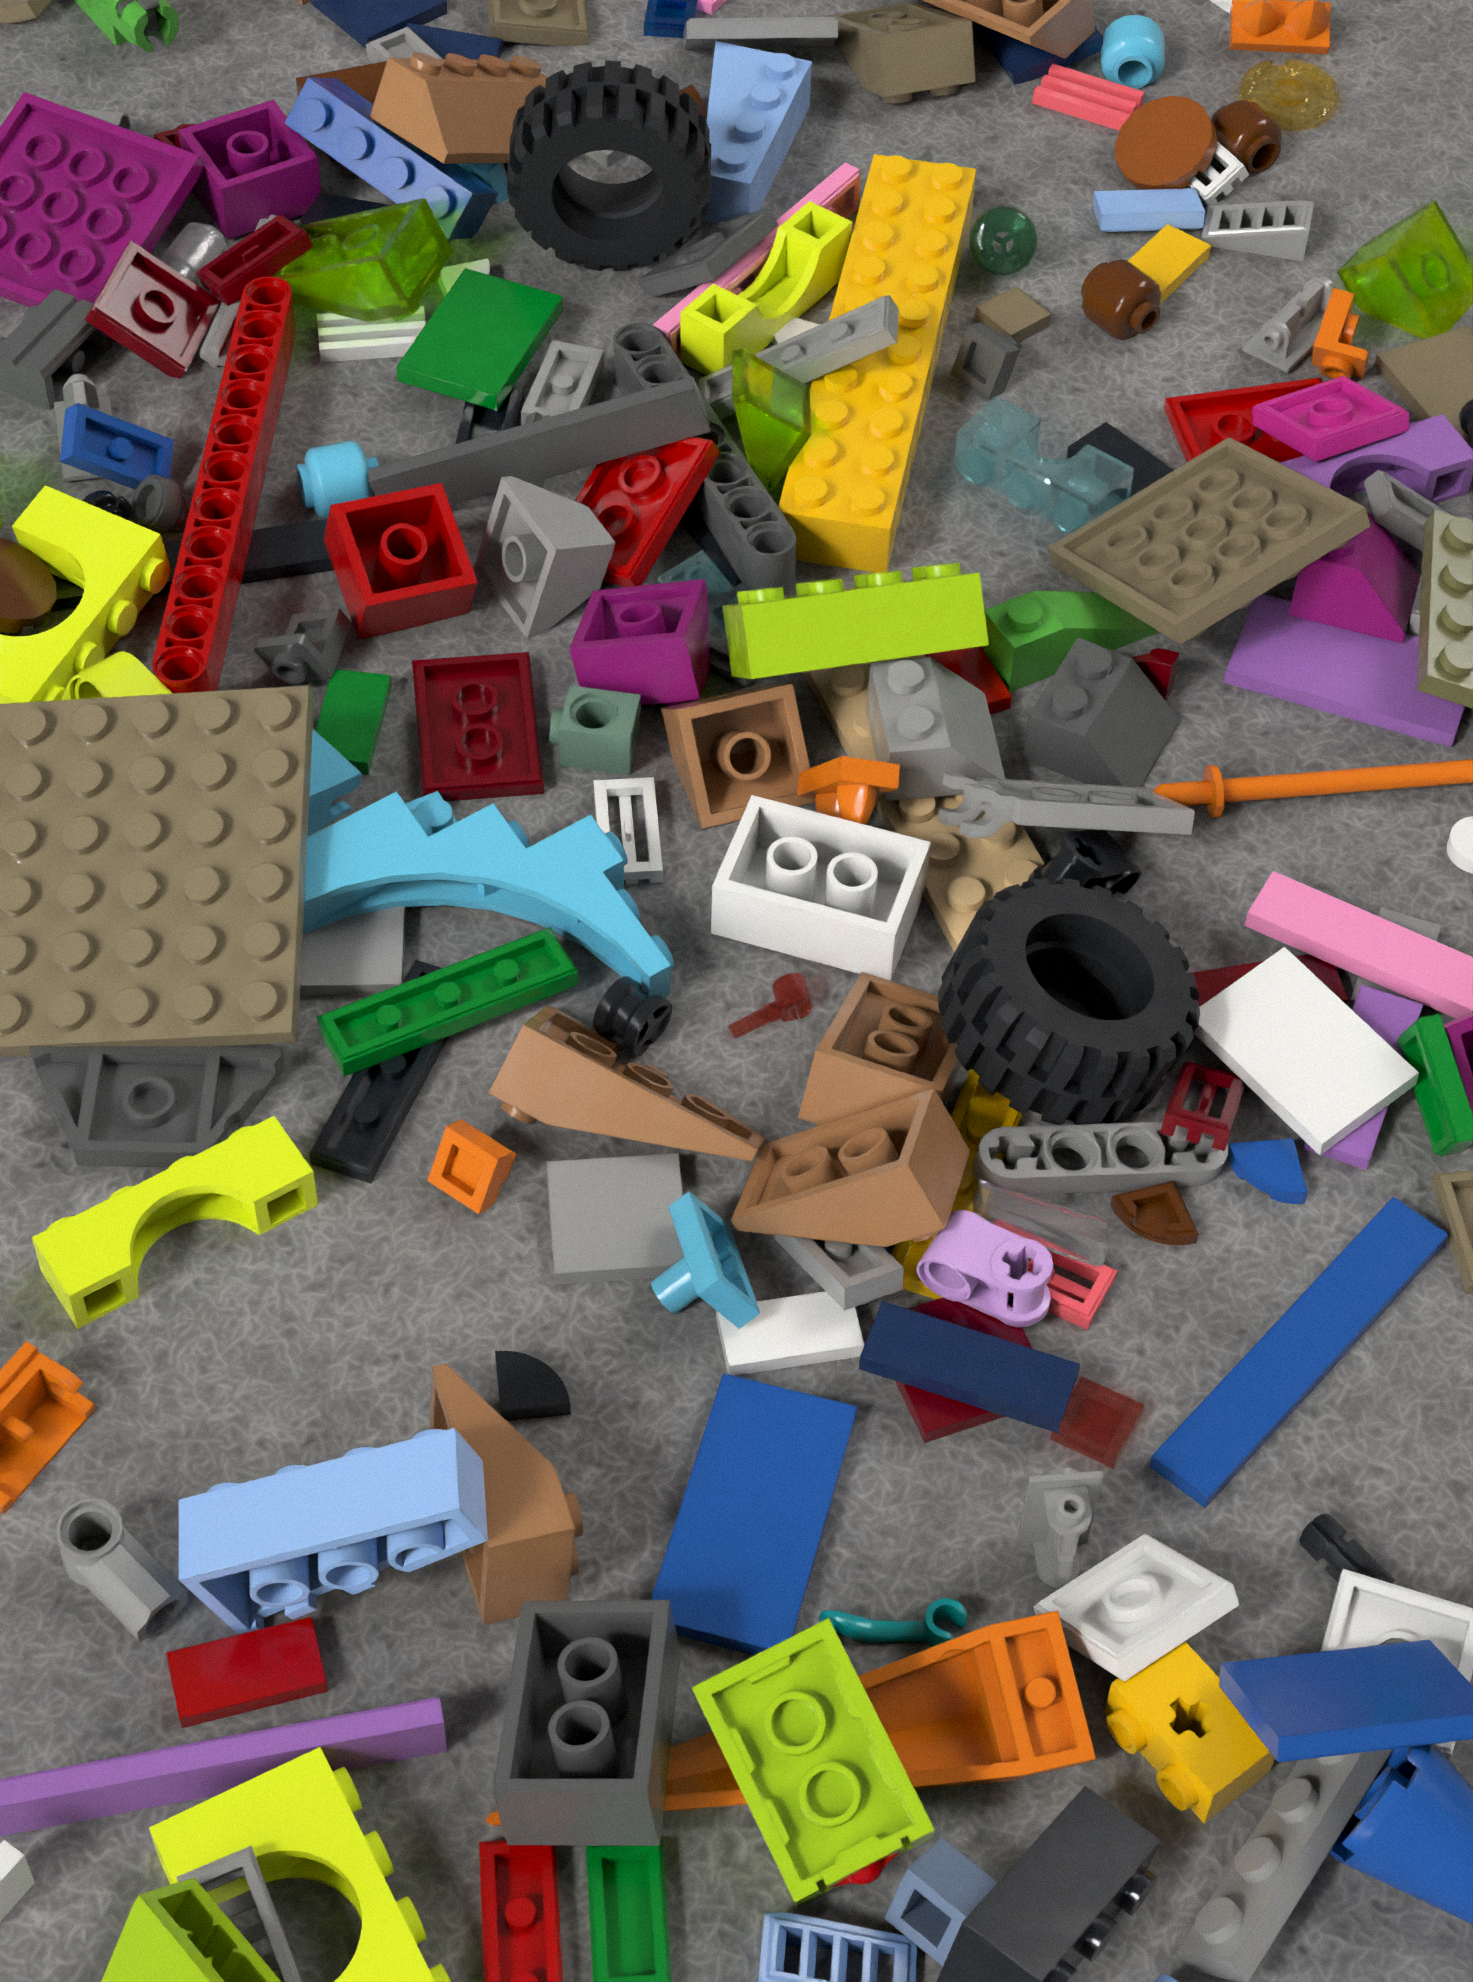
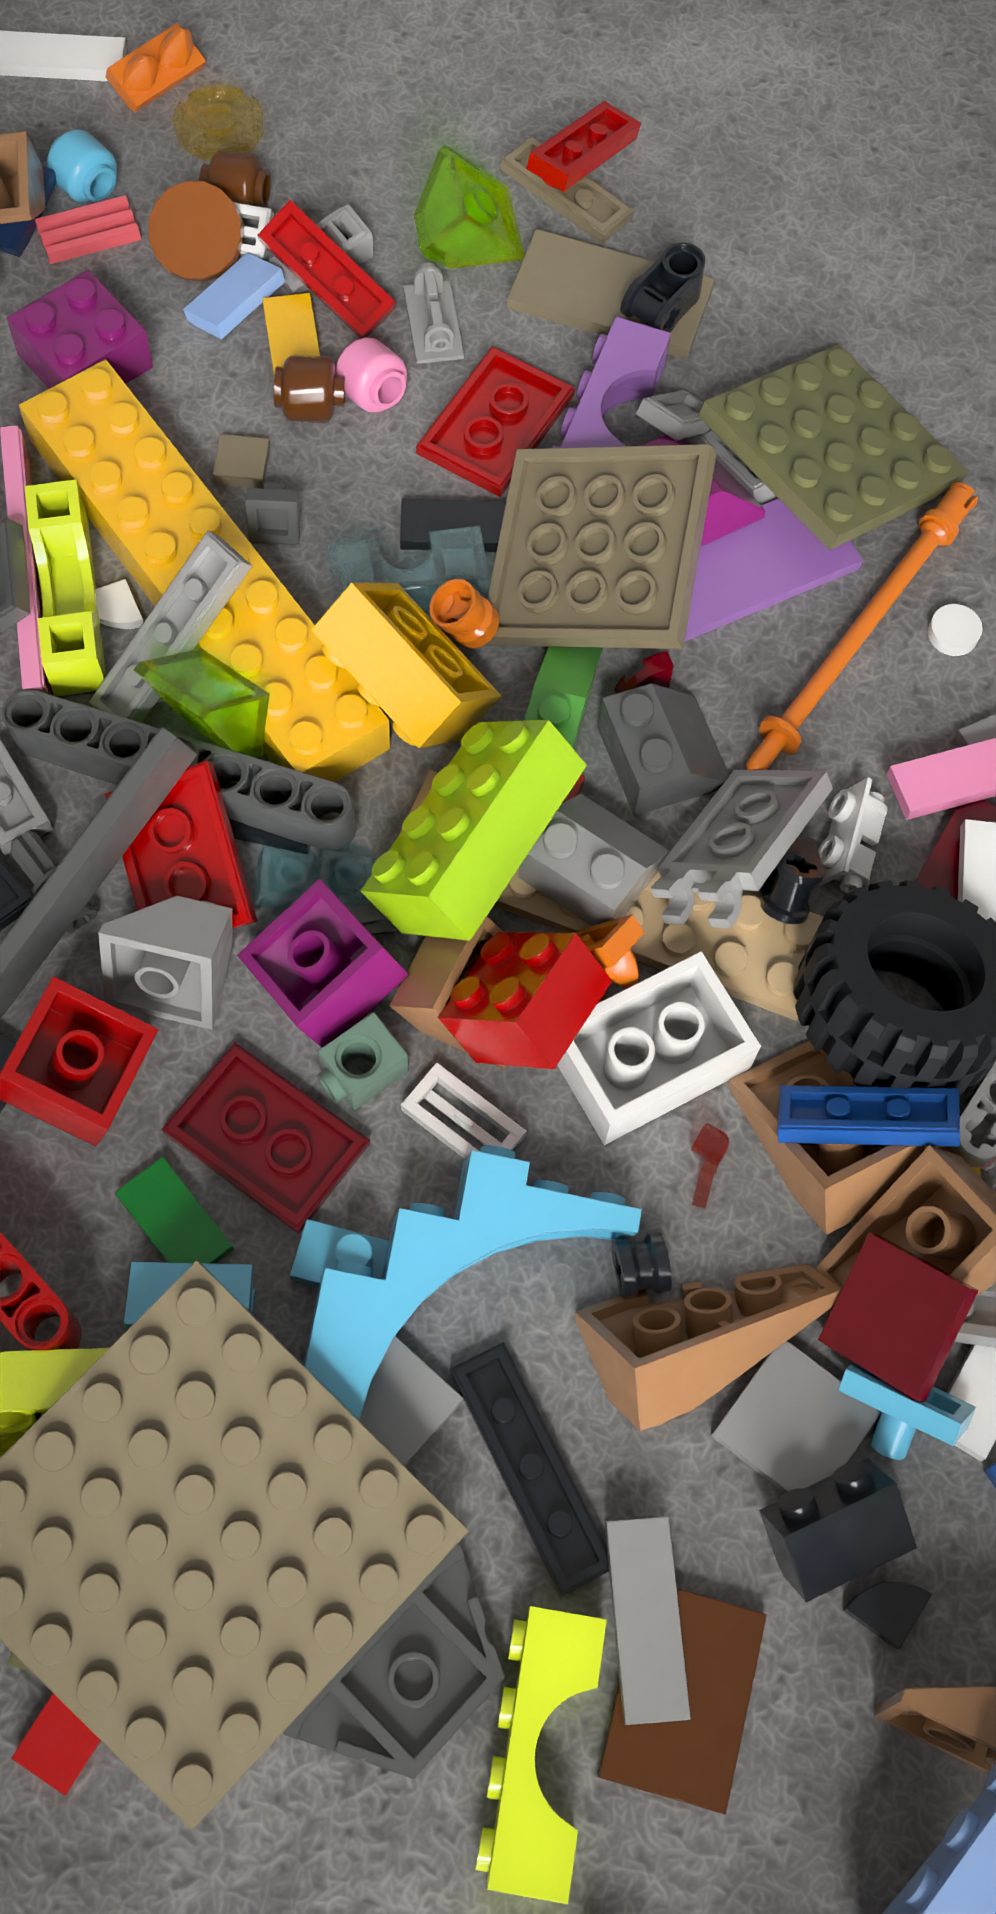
camera: 50 degrees left, 15 degrees up
dark grey bracket [254,608,352,684] -> none
green tile [316,927,578,1077] -> none
orange tile [427,1119,516,1214] -> none
clear green head [969,204,1038,276] -> none
dark pink tile [1252,376,1409,462] -> none
orange bracket [1311,288,1369,379] -> none
none -> magenta brick [6,270,153,389]
none -> red plate [257,200,396,338]
none -> yellow brick [311,583,502,748]
none -> bright pink head [336,337,407,413]
none -> orange wheel [429,579,500,649]
none -> red brick [437,932,612,1069]
none -> reddish brown tile [597,1588,767,1815]
none -> light grey tile [605,1517,691,1725]
none -> black brick [759,1458,917,1602]
none -> blue tile [777,1085,960,1147]
none -> white hinge [817,777,888,893]
none -> dark red tile [818,1232,979,1402]

